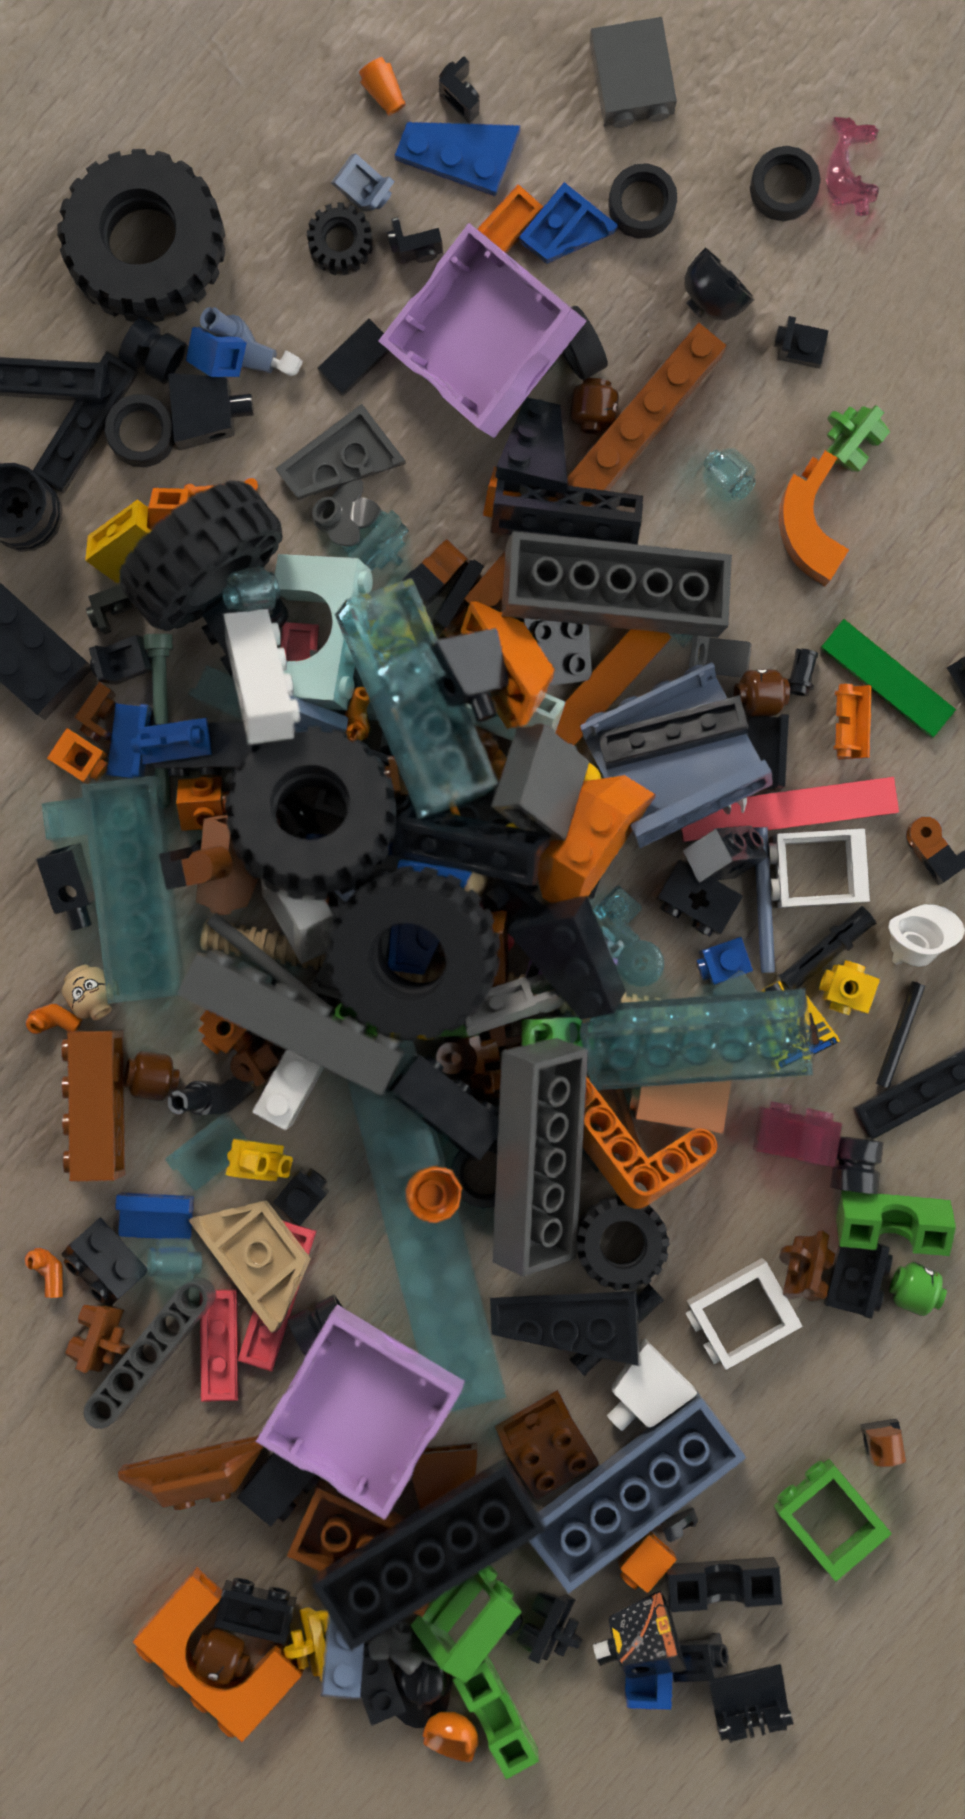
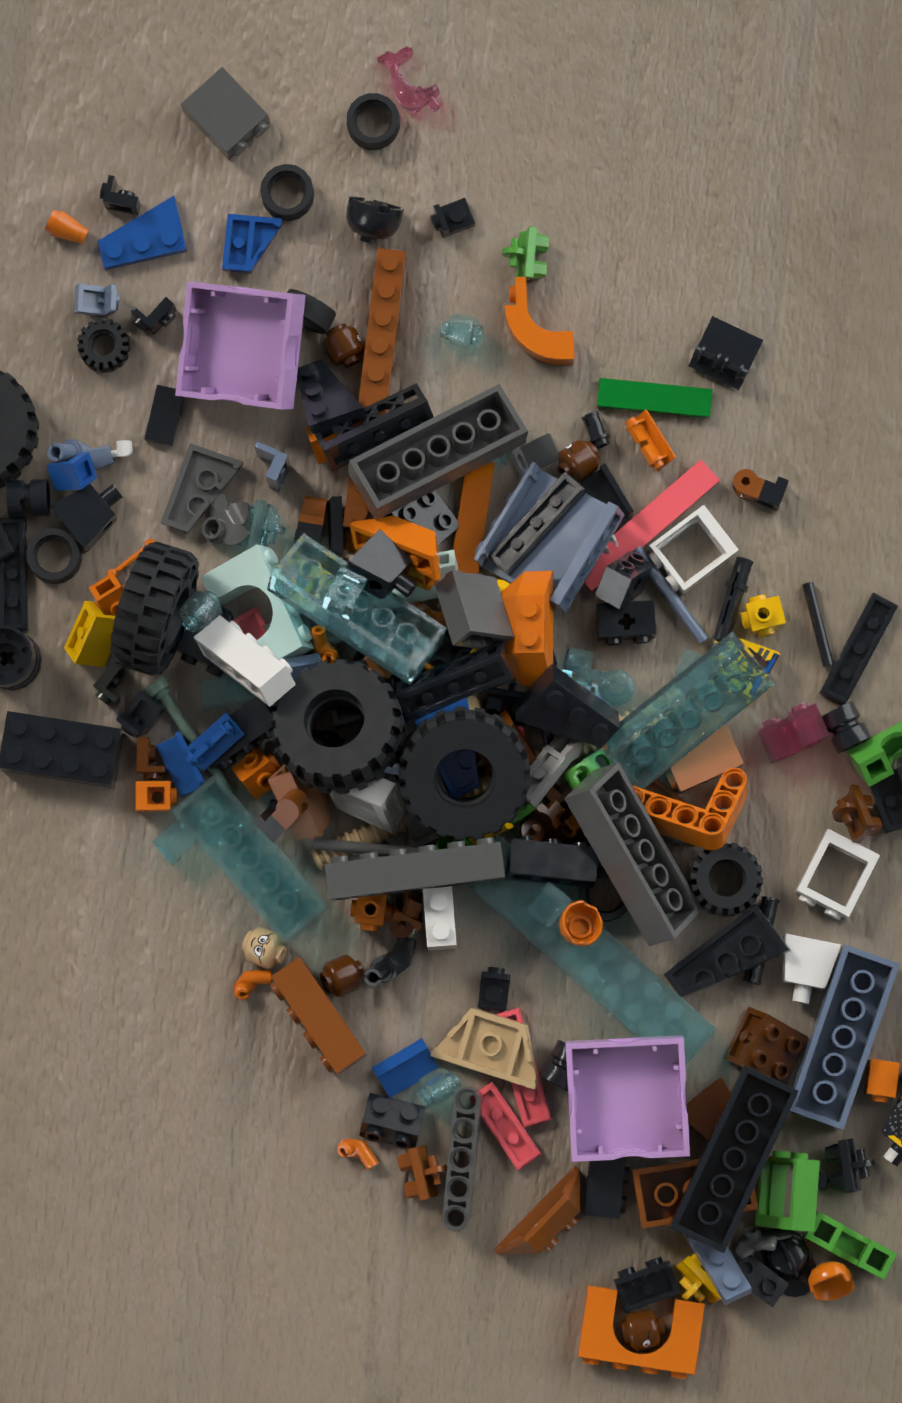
camera: 30 degrees left, 5 degrees down
black torso [36,842,95,931] -> none
clear light blue panel [165,1113,248,1190] -> none
yellow hips [225,1139,293,1182] -> none
orange tile [477,184,544,254] -> none
black tile [661,1507,698,1542] -> none
blue bracket [696,937,753,985] -> none
white piece [888,904,965,967] -> none
none -> sand blue panel [254,442,291,491]

